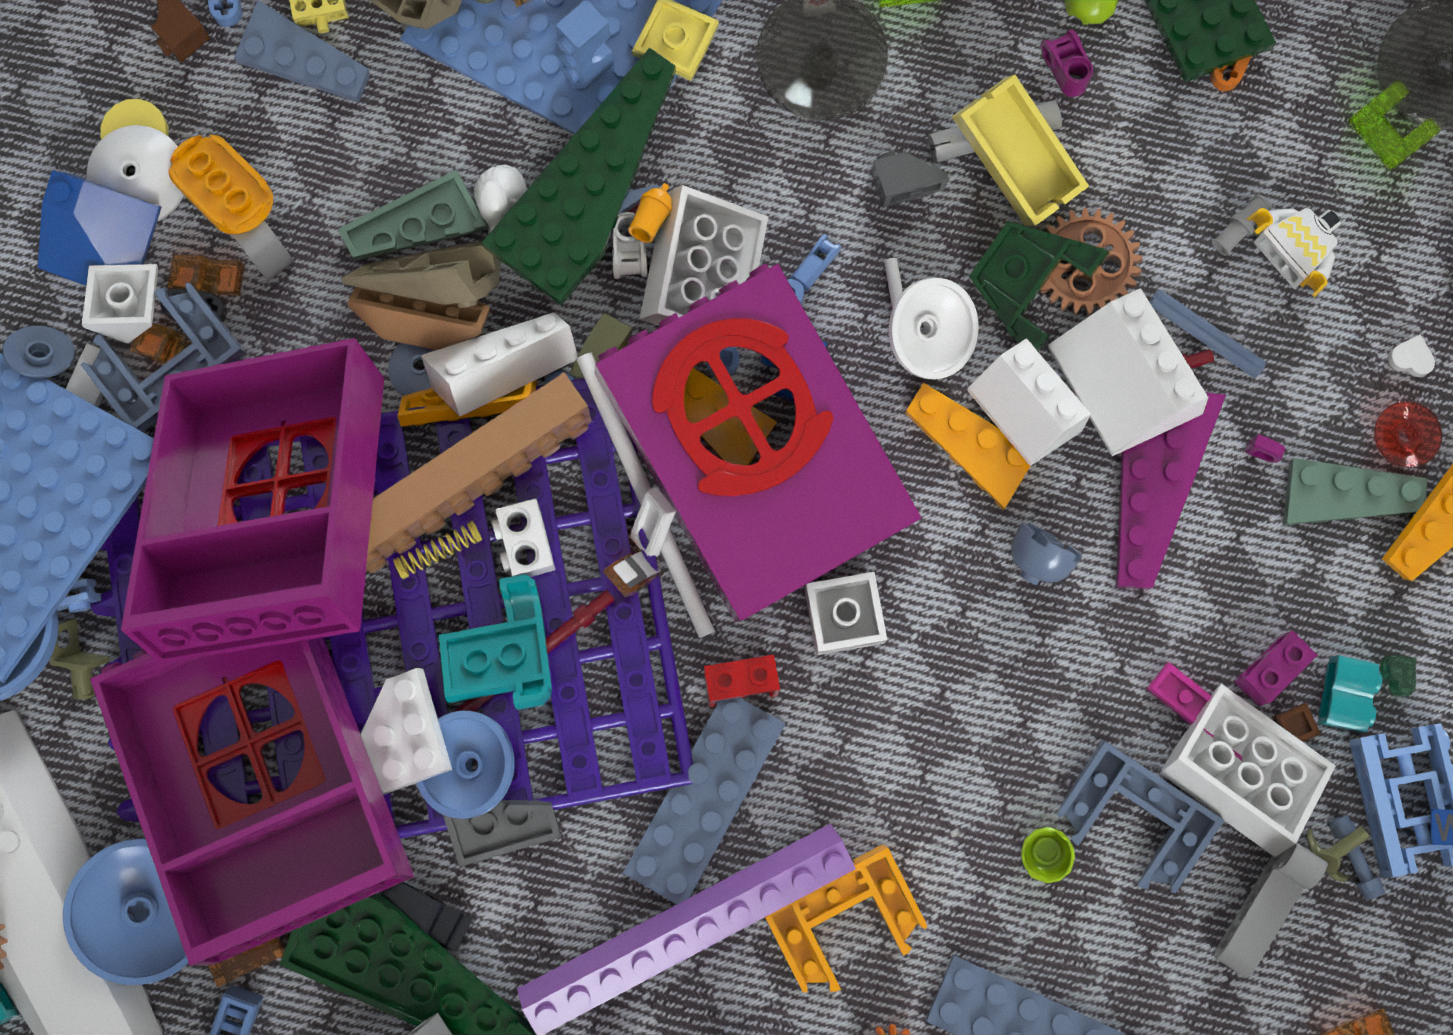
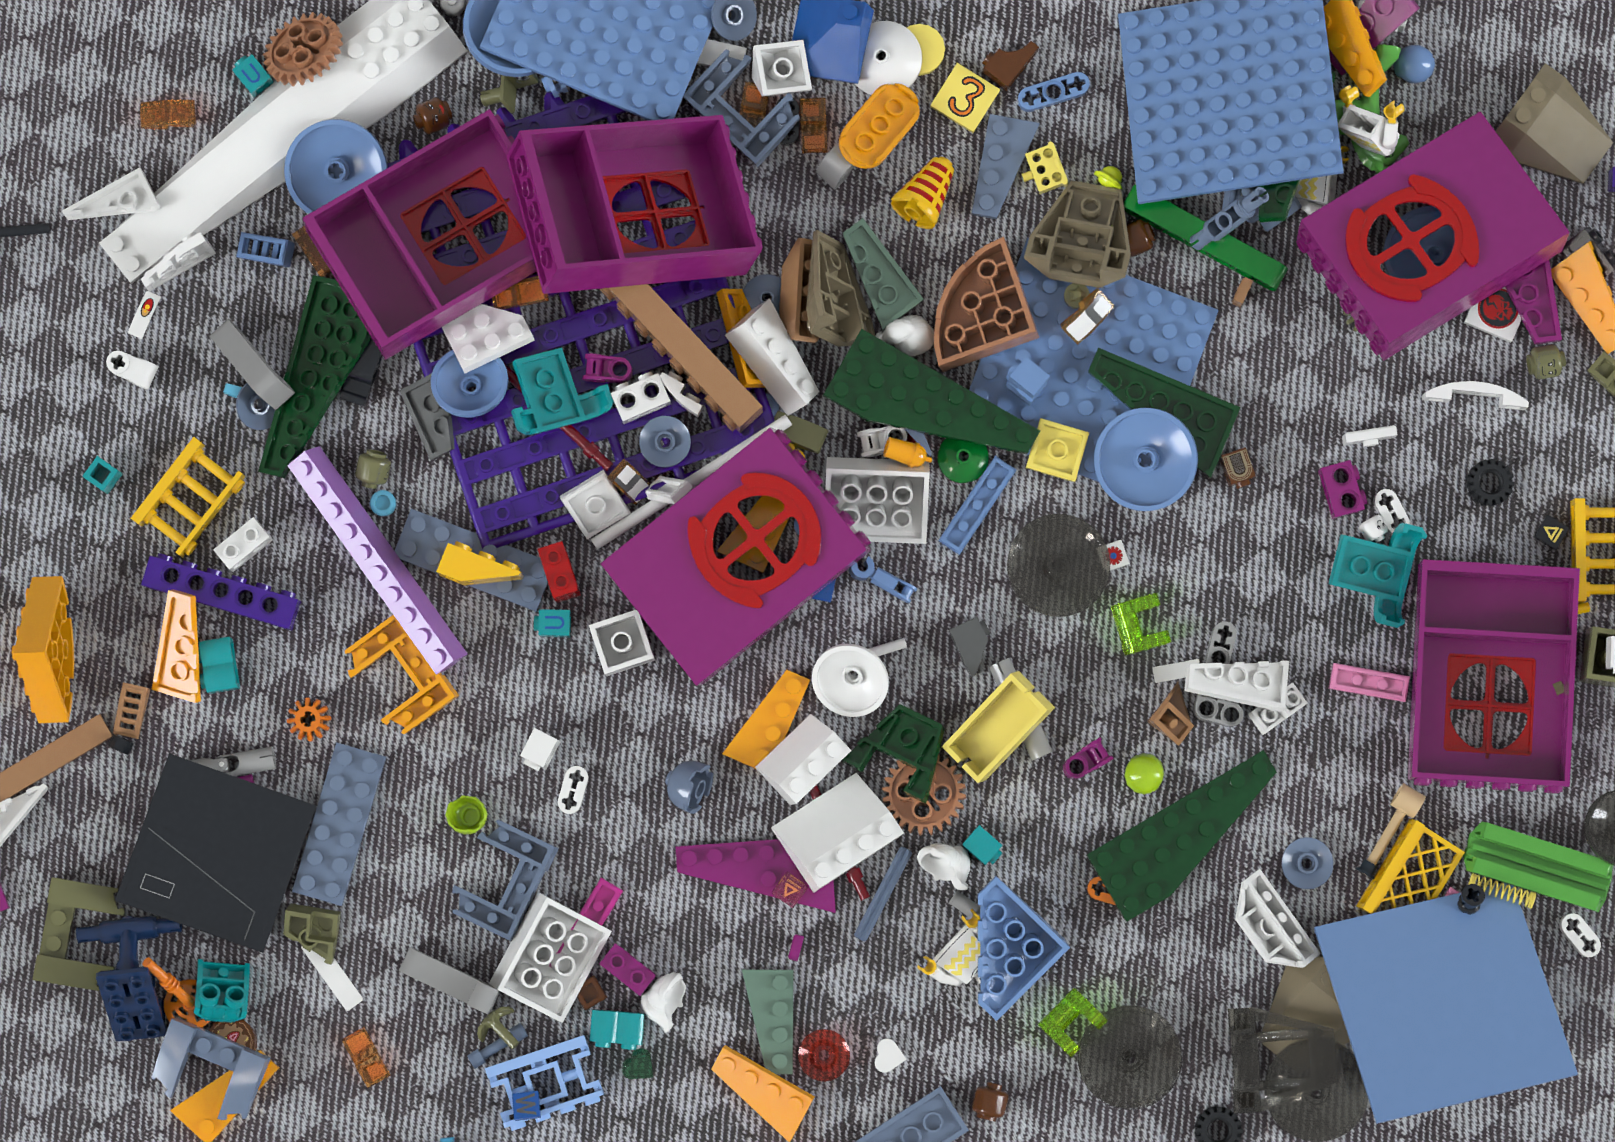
camera: 85 degrees right, 5 degrees up
light yellow piece [393,521,482,579] -> none
none -> olive head [355,449,391,489]
none -> medium azure tile [370,490,396,517]
none -> reddish brown head [413,97,453,134]
none -> yellow slope [436,541,524,586]
none -> clear orange slope [492,276,549,310]
none -> white brick [520,728,560,771]
none -> teal brick [534,609,571,637]
none -> white beam [558,766,589,814]
none -> white tile [560,470,631,539]
none -> magenta piece [582,353,633,383]
none -> sand blue dish [639,416,691,467]
none -> white hair [641,972,686,1033]
none -> white slope [660,372,703,417]
none -> clear pink tile [772,871,808,908]
none -> yellow cone [891,156,954,229]
none -> white hair [917,843,970,890]
none -> light yellow tile [930,63,1000,133]
none -> nougat brick [934,237,1040,372]
none -> green dish [937,438,989,483]
none -> medium blue tile [938,456,1016,555]
none -> teal brick [962,825,1003,865]
none -> medium blue slope [978,876,1070,1021]

